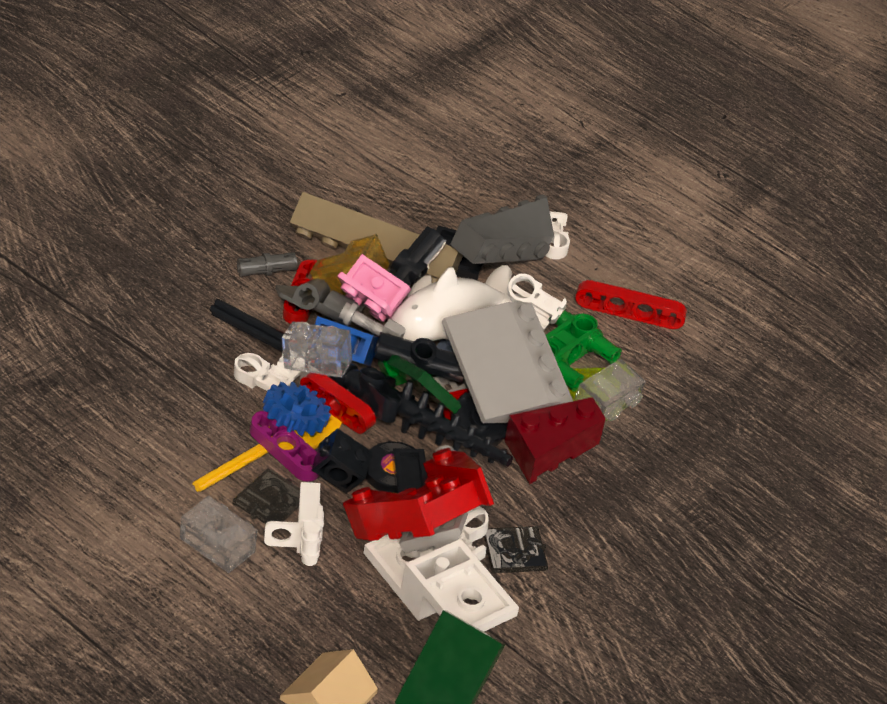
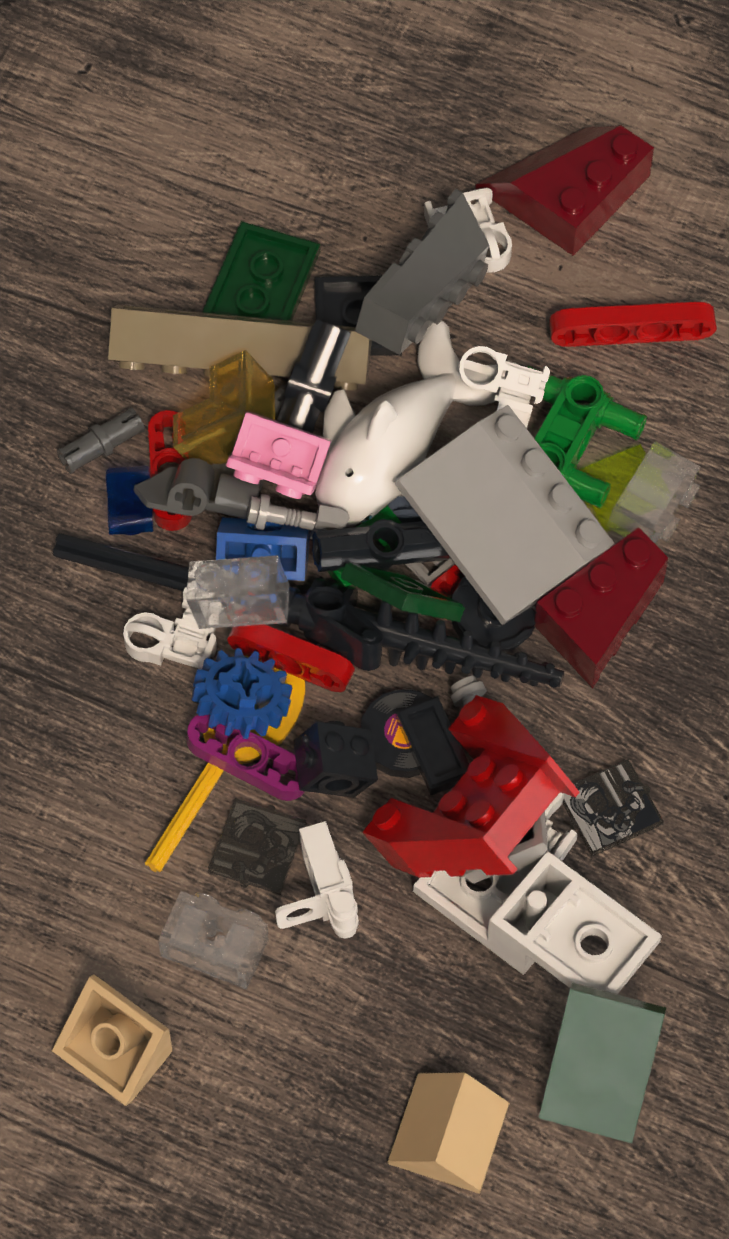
camera: 10 degrees left, 20 degrees up
none -> tan slope [52,974,173,1106]
none -> clear blue bracket [106,466,154,535]
none -> dark green tile [203,221,321,321]
none -> dark red wedge [475,125,654,256]

